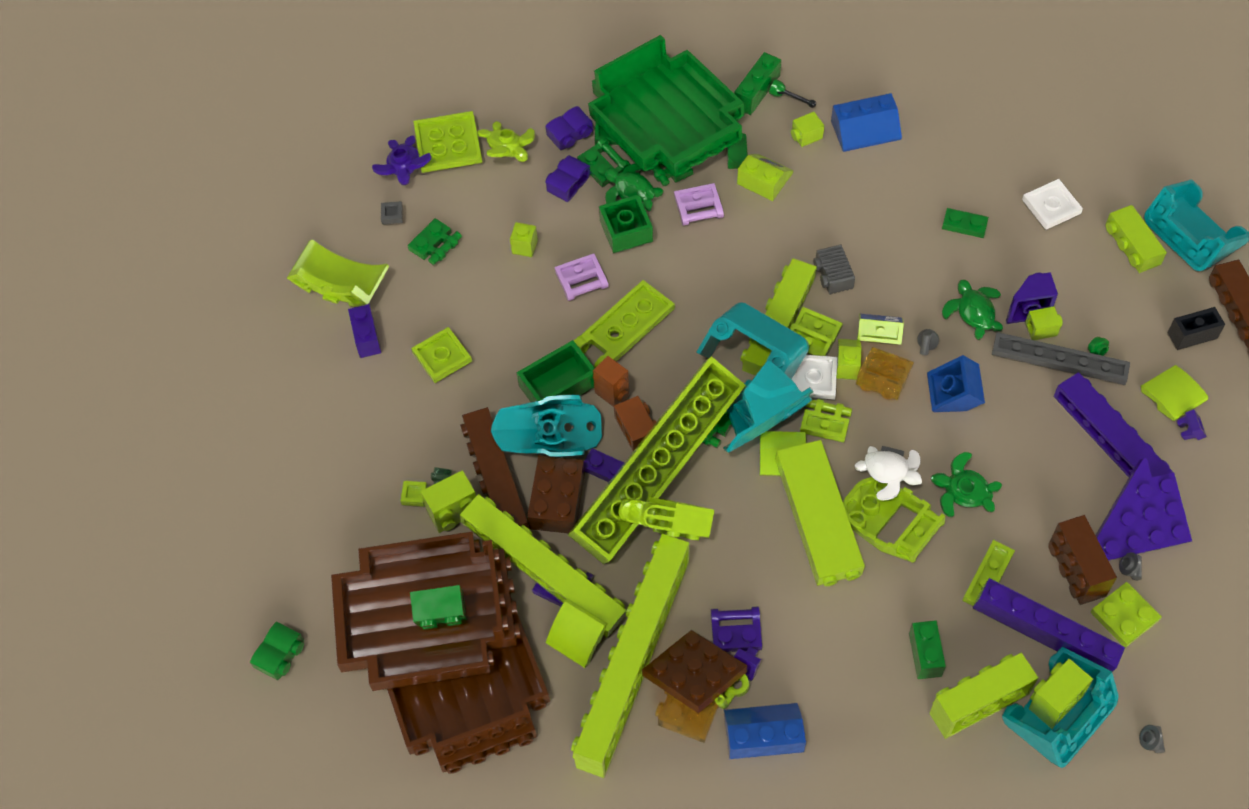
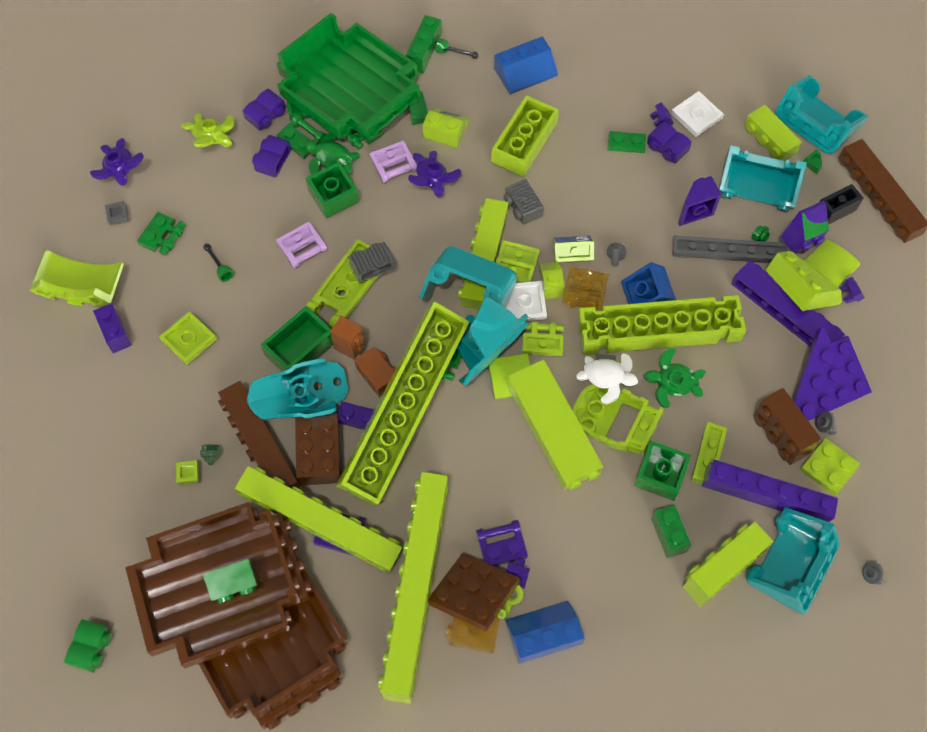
camera: 15 degrees left, 5 degrees up
lime plate [413,111,482,173] -> none
lime brick [421,470,476,533] -> none
lime brick [510,222,538,257] -> none
lime slope [545,599,607,668] -> none
lime brick [619,497,714,541] -> none
lime brick [791,111,824,147] -> none
green animal [942,280,1003,340] -> none
lime brick [1025,306,1063,340] -> none
lime brick [1029,659,1093,729] -> none
none -> green hinge [203,244,234,282]
none -> dark grey brick [348,242,395,283]
none -> dark purple animal [408,151,461,197]
none -> lime brick [491,95,559,177]
none -> lime brick [577,295,746,355]
none -> green brick [634,441,691,501]
none -> dark purple brick [647,122,692,163]
none -> dark purple tile [650,102,674,127]
none -> teal windscreen [719,146,807,212]
none -> lime wedge [766,251,842,311]
none -> dark purple slope [780,201,829,254]
none -> green tile [803,149,822,175]

